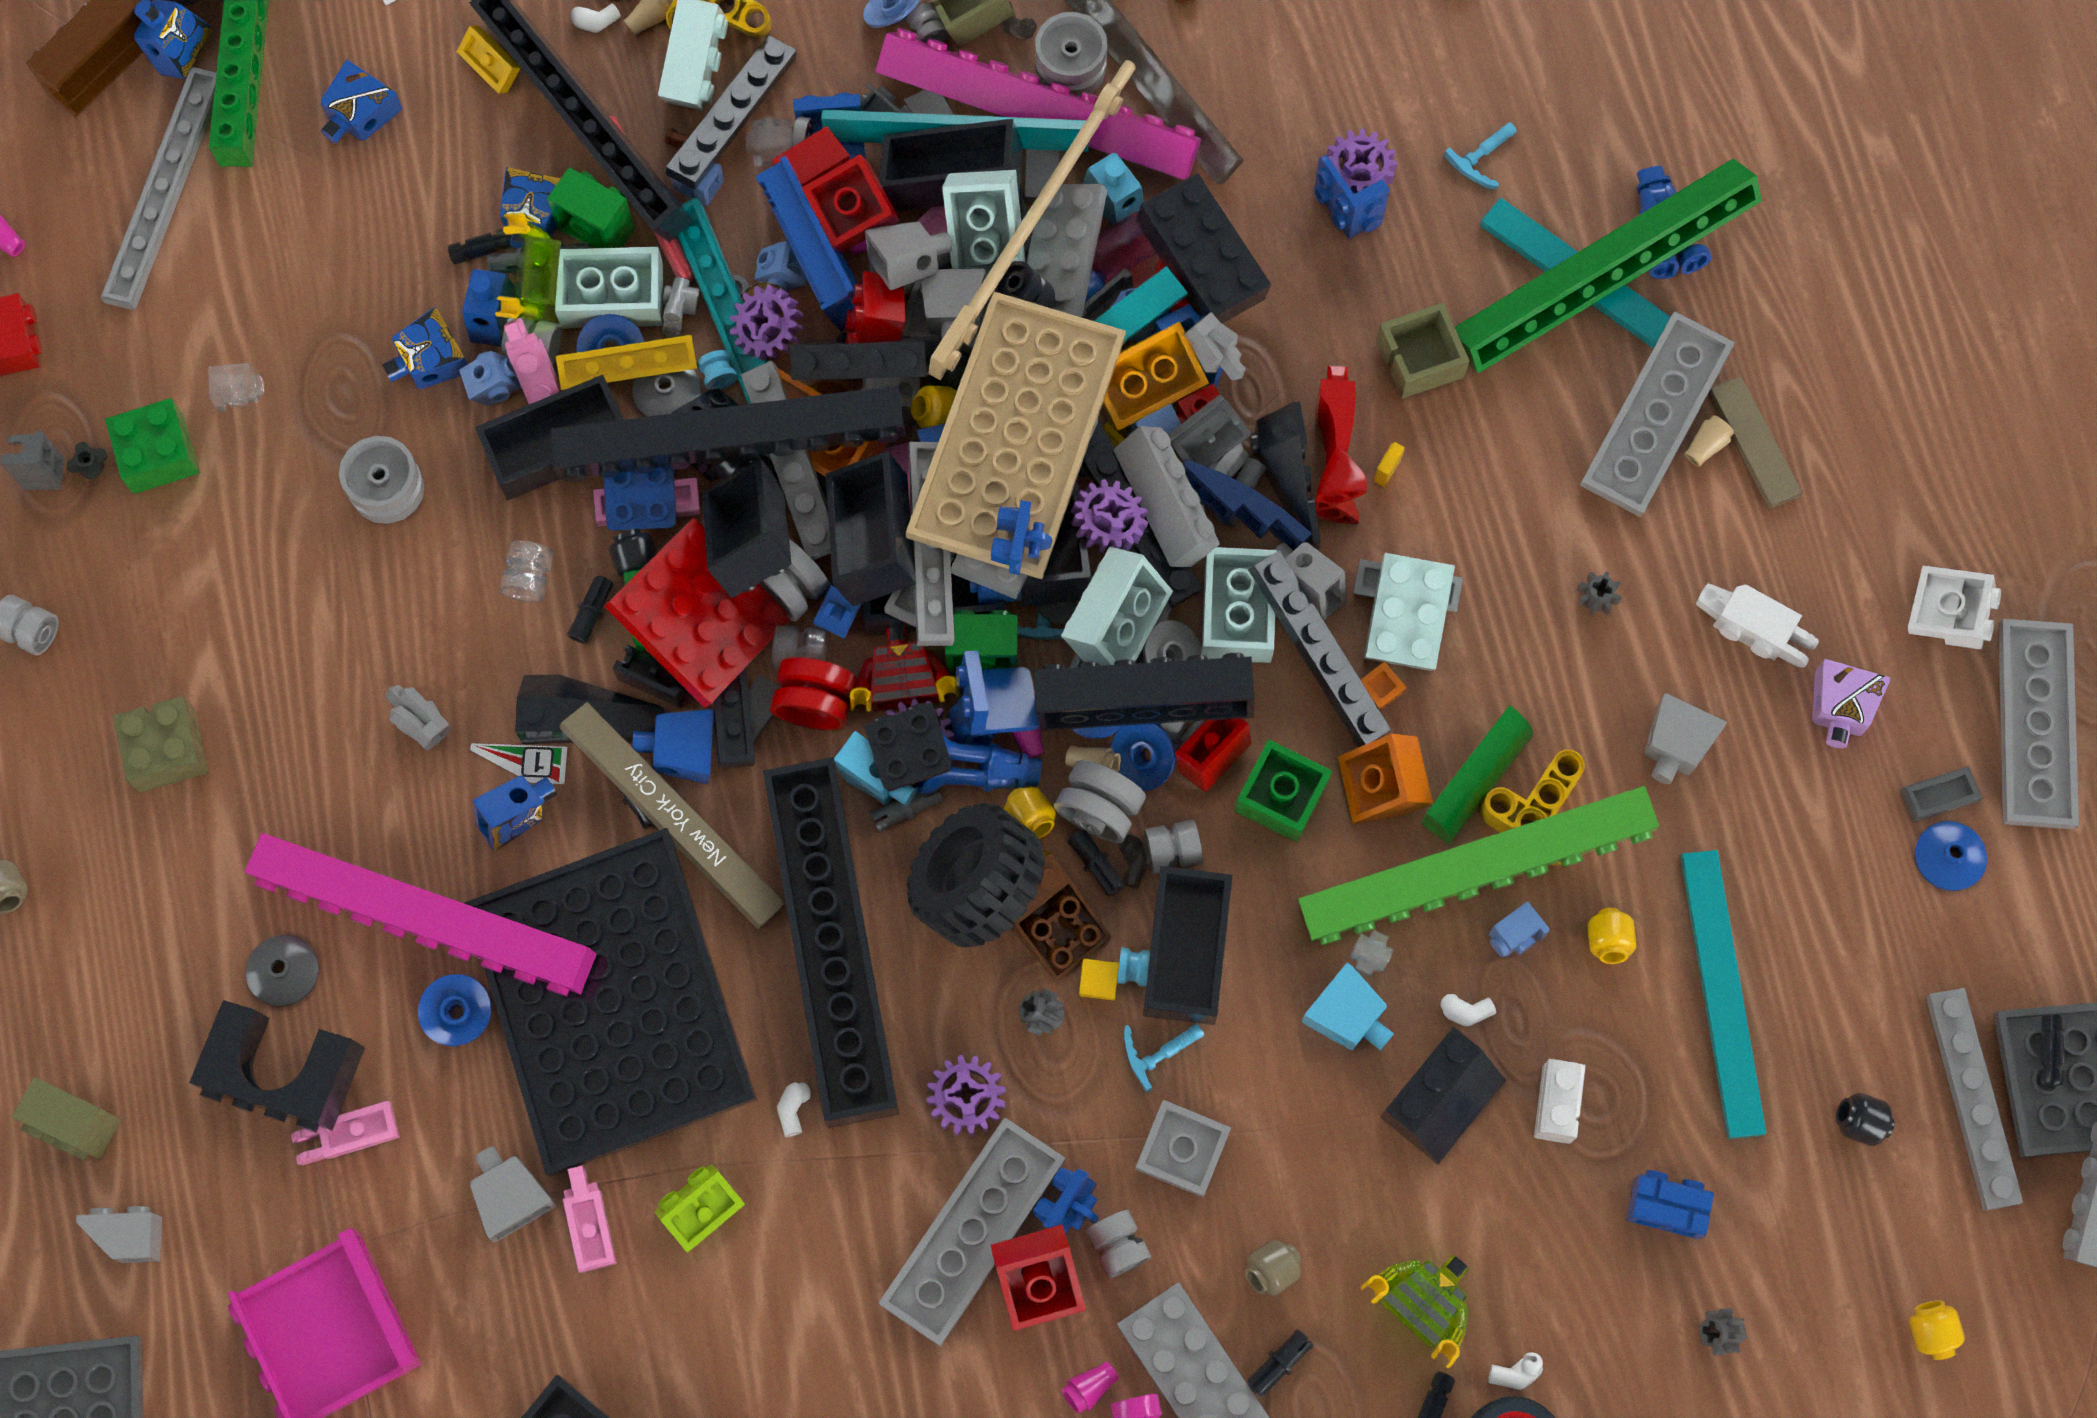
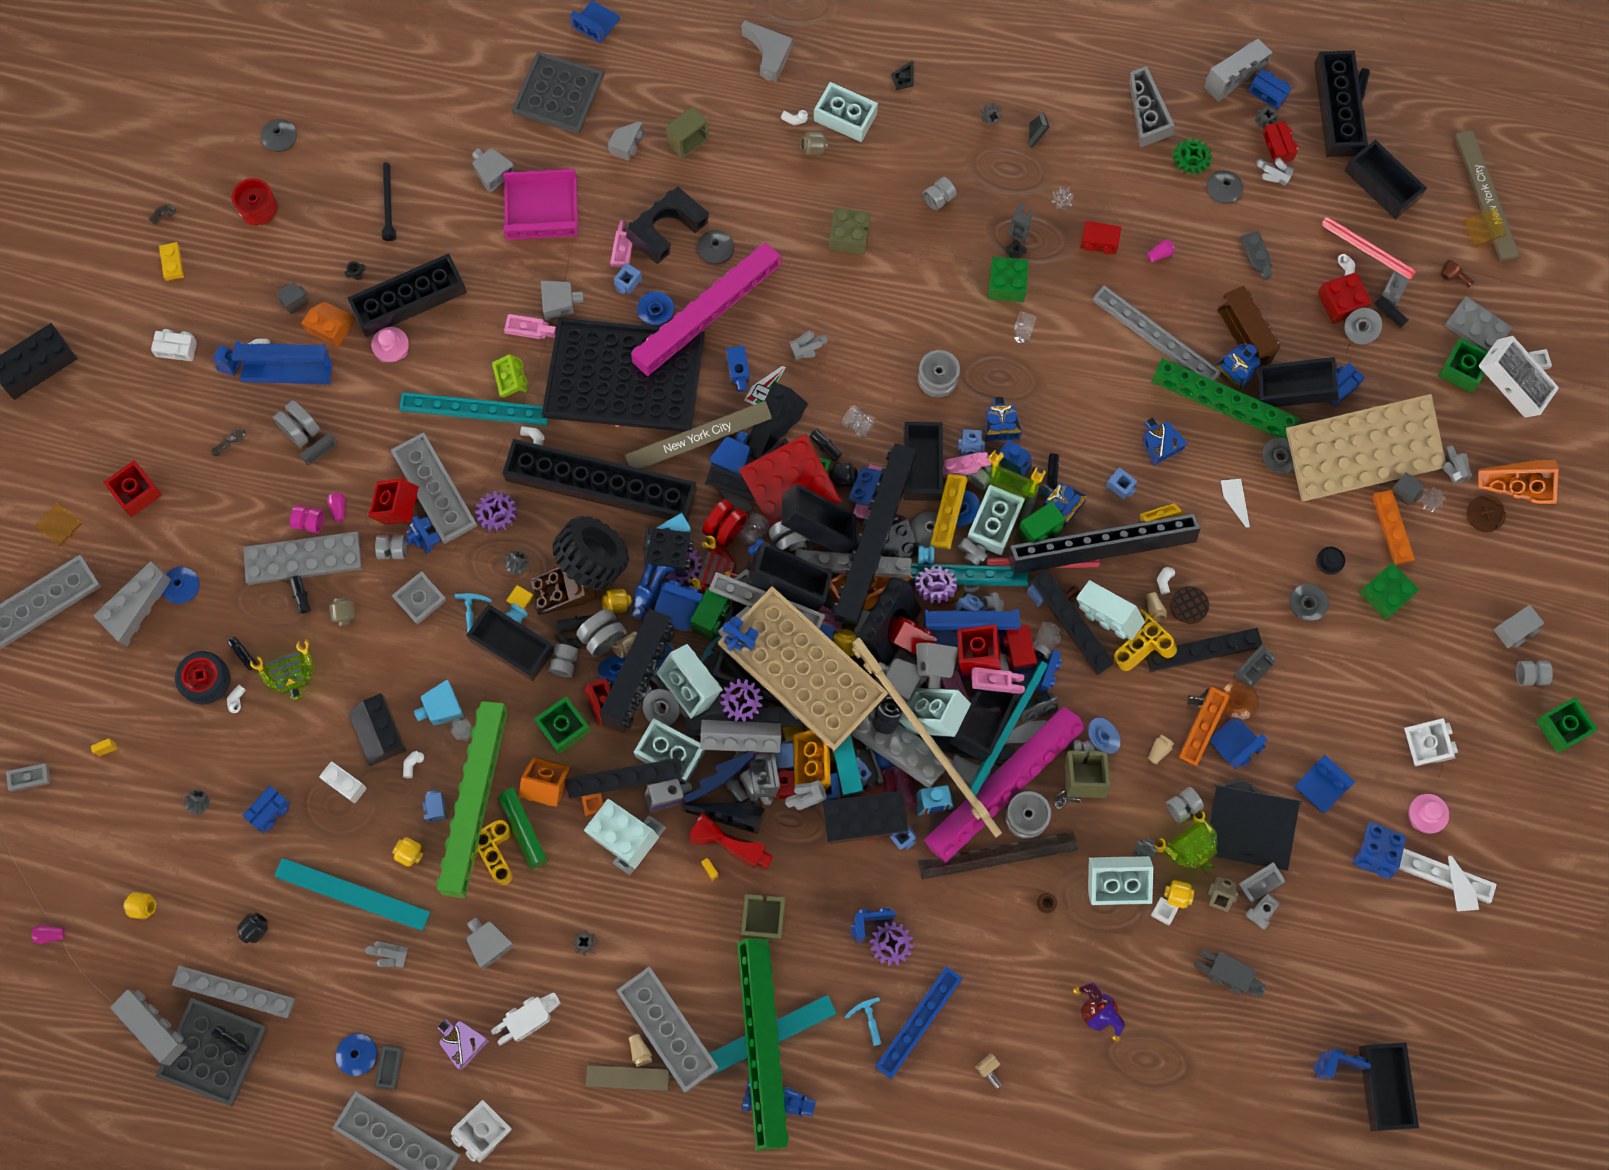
camera: 115 degrees right, 0 degrees up
none -> light grey rock [365,941,408,968]
none -> teal tile [399,392,548,426]
none -> medium blue brick [613,263,642,295]
none -> blue plate [875,966,963,1079]
none -> bright pink hinge [972,667,1025,694]
none -> light grey plate [981,593,1004,612]
none -> medium blue brick [1105,467,1137,500]

